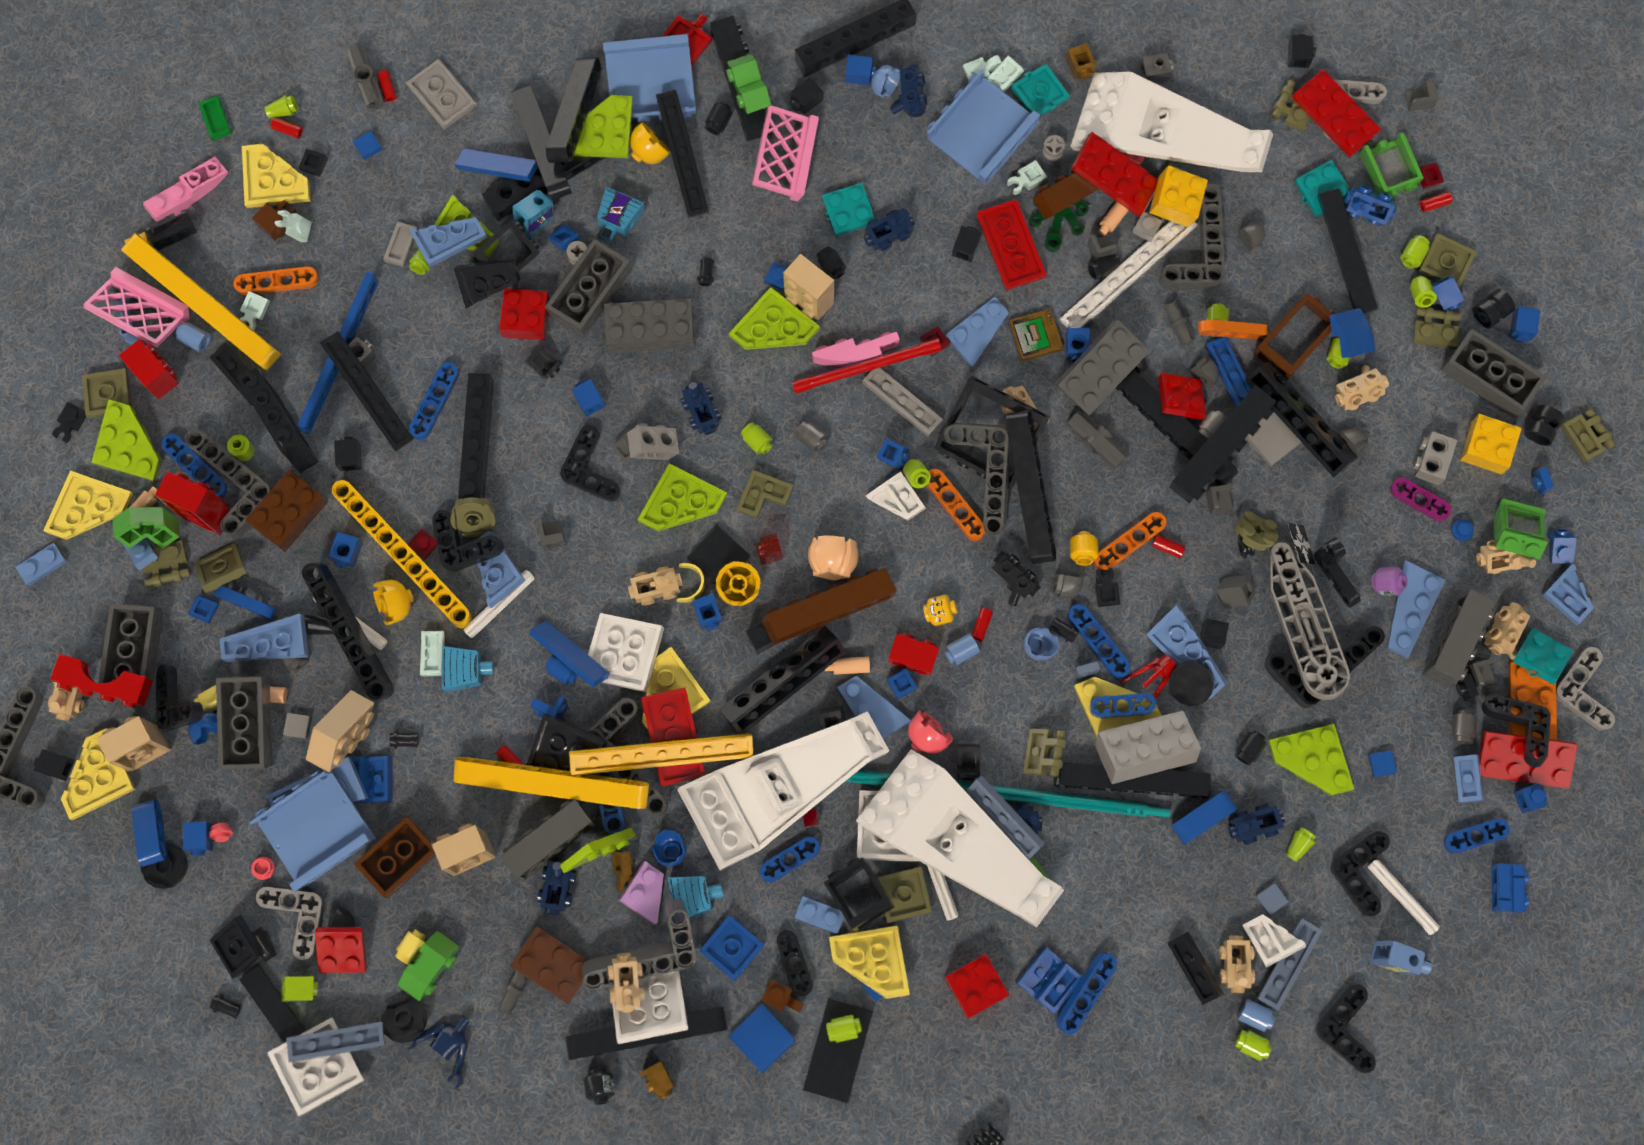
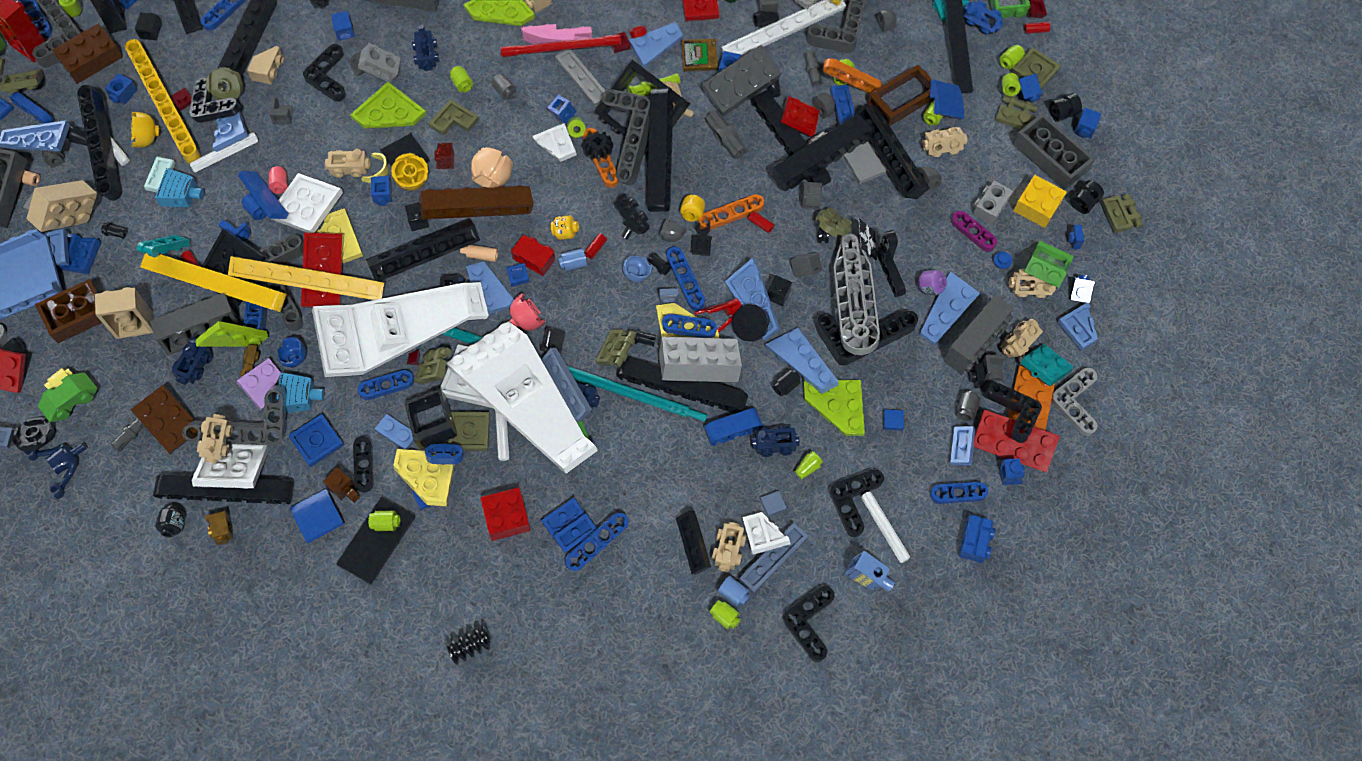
camera: 10 degrees right, 10 degrees down
none -> teal plate [137,235,190,257]
none -> tan slope [247,46,284,84]
none -> coral brick [268,166,288,194]
none -> olive plate [415,347,451,384]
none -> blue beam [425,444,464,465]
none -> black gear [583,130,613,162]
none -> lime pin [627,73,680,97]
none -> red tile [629,26,648,38]
none -> black pin [634,330,656,347]
none -> medium blue wing [765,328,838,394]

